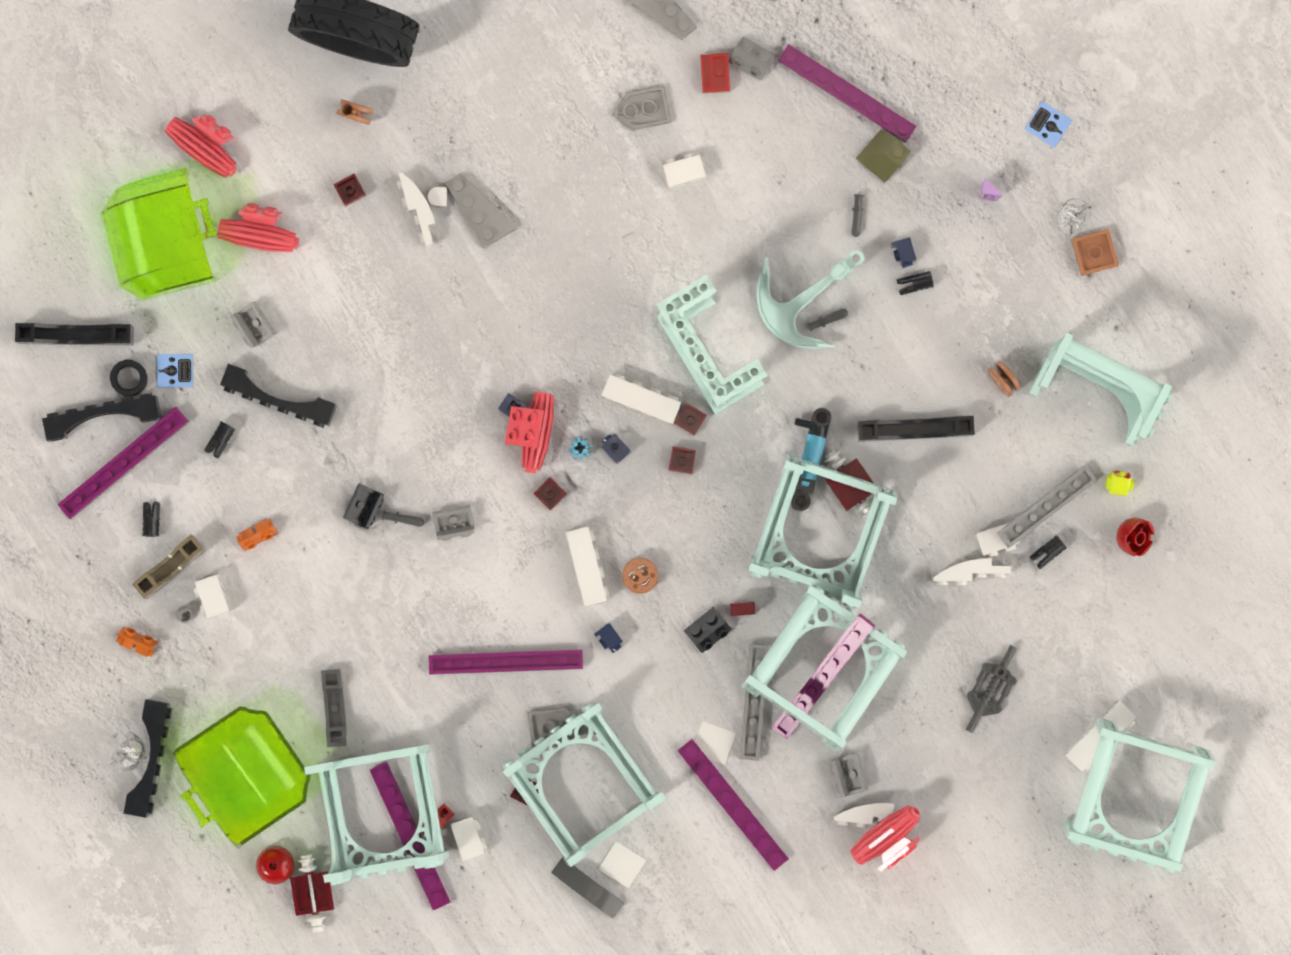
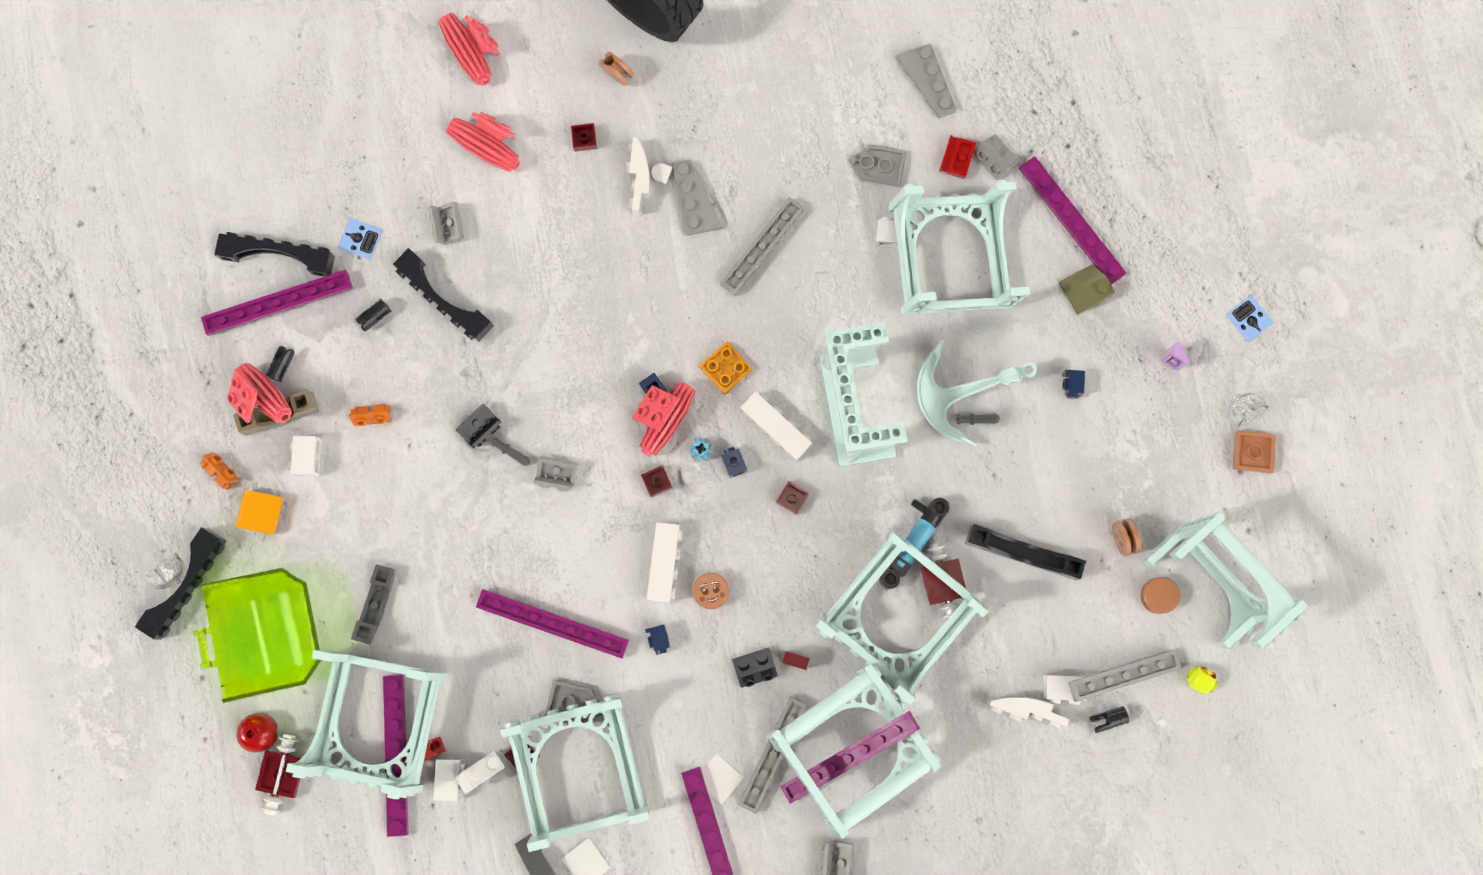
camera: 20 degrees right, 5 degrees down
black arch [15,323,134,346] -> none
clear neon green windscreen [101,168,217,300] -> none
black tyre [110,360,148,397] -> none
light grey hinge [176,606,193,623] -> none
piece [674,403,707,436] -> none
dark grey piece [851,194,864,237] -> none
black hinge [897,271,934,295] -> none
dark grey bar [965,645,1017,733] -> none
red cylinder [1116,517,1154,557] -> none
none -> coral plate [227,363,292,423]
none -> light orange tile [235,490,284,535]
none -> white brick [455,751,505,794]
none -> light orange tile [699,341,753,395]
none -> light grey plate [720,197,804,296]
none -> light aqua arch [888,180,1030,315]
none -> nougat head [1140,577,1180,614]

